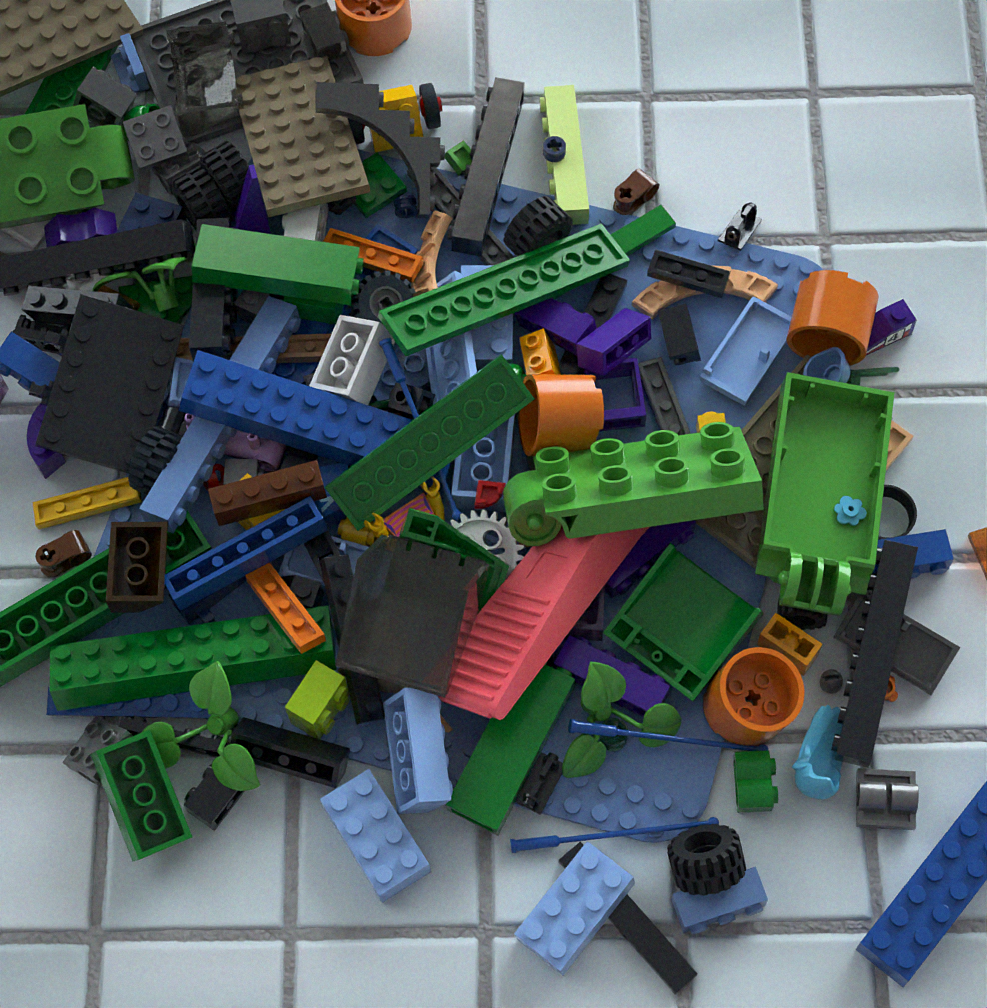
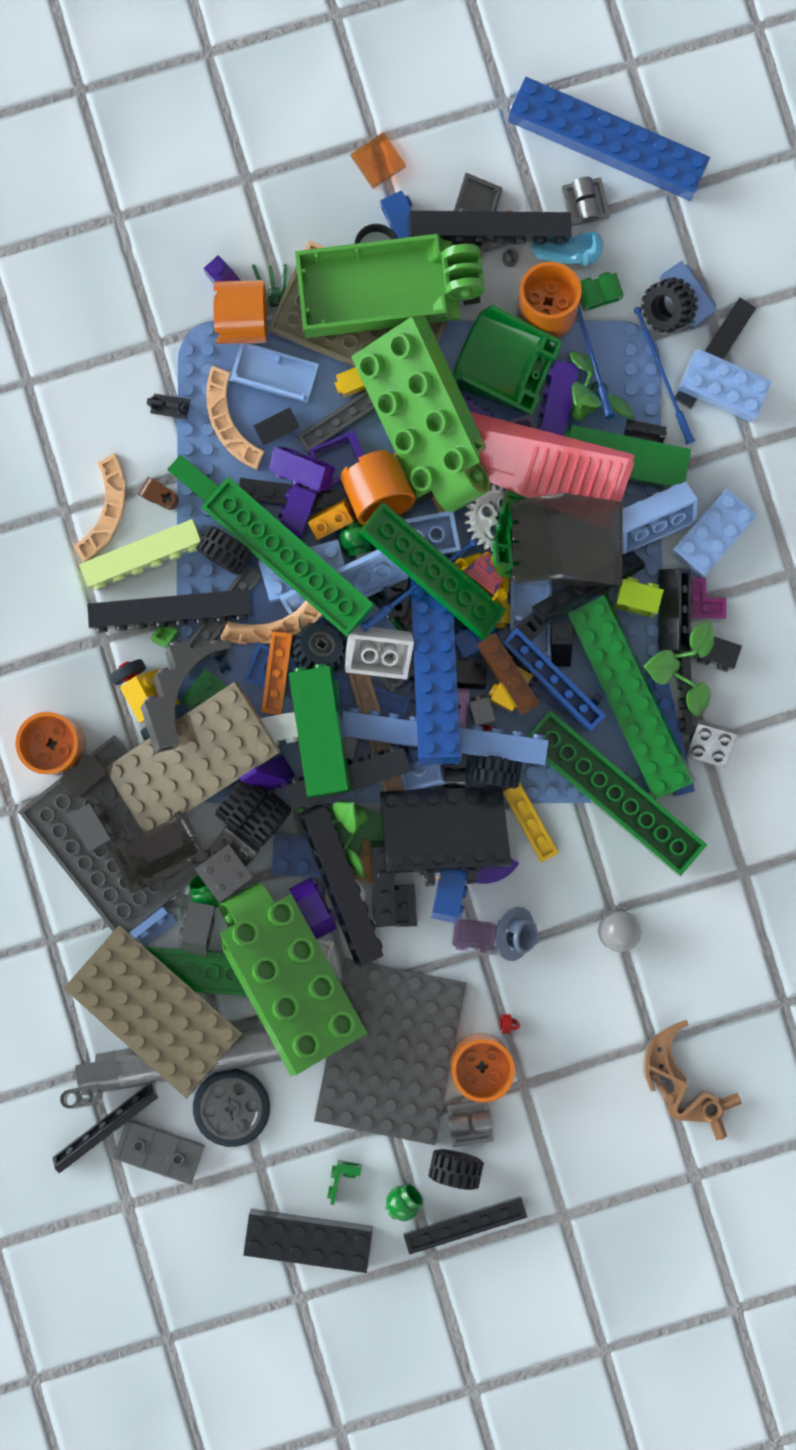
camera: 115 degrees left, 20 degrees up
reddish brown piece [35,530,92,577] -> none
green brick [90,730,192,862] -> none
dark brown slope [106,522,168,613] -> none
orange plate [245,562,326,654] -> none
red tile [474,480,506,509] -> none
dark blue bush [543,136,566,162] -> none
black plate [647,249,731,298] -> none
light orange brick [757,613,823,676] -> none
medium blue helmet [803,347,851,383] -> none
medium azure plant [834,496,867,526] -> none
none -> light nougat tile [74,453,126,563]
none -> magenta plate [691,578,726,619]

